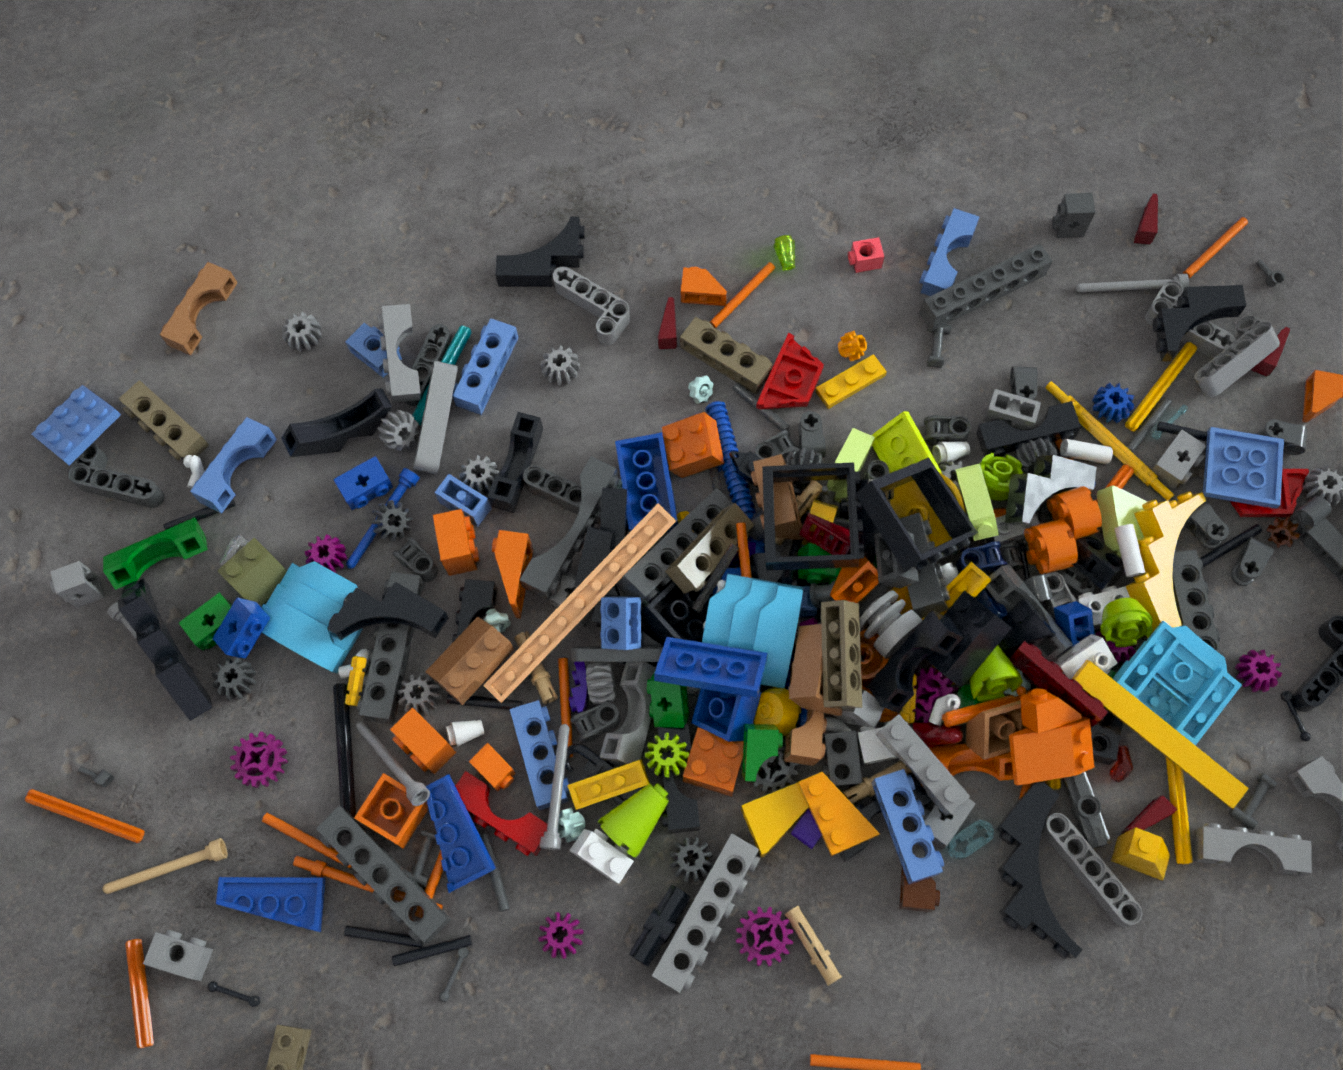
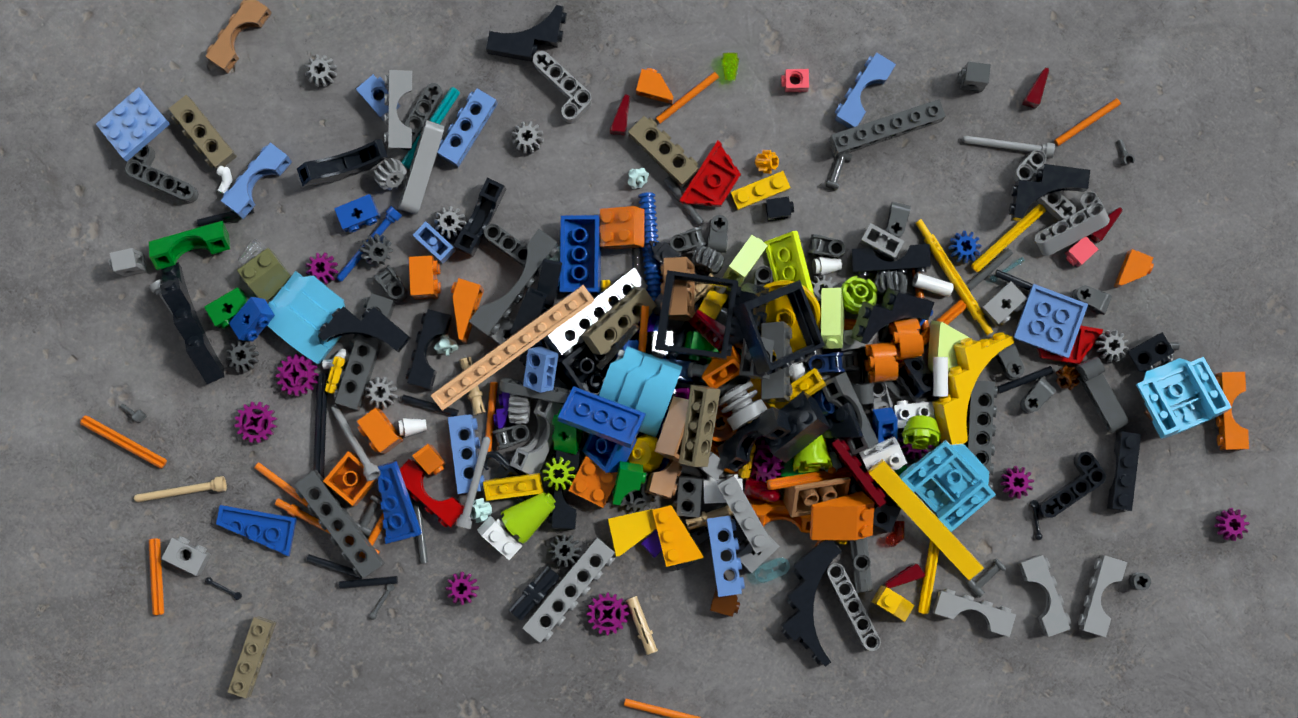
camera: 10 degrees right, 15 degrees up
medium nougat slope [425,617,514,705] -> none
white arm [929,694,960,726] -> none
orange slope [1020,689,1082,734] -> none
none -> magenta gear [276,354,319,396]
none -> black brick [765,196,794,221]
none -> coral brick [1065,236,1099,267]

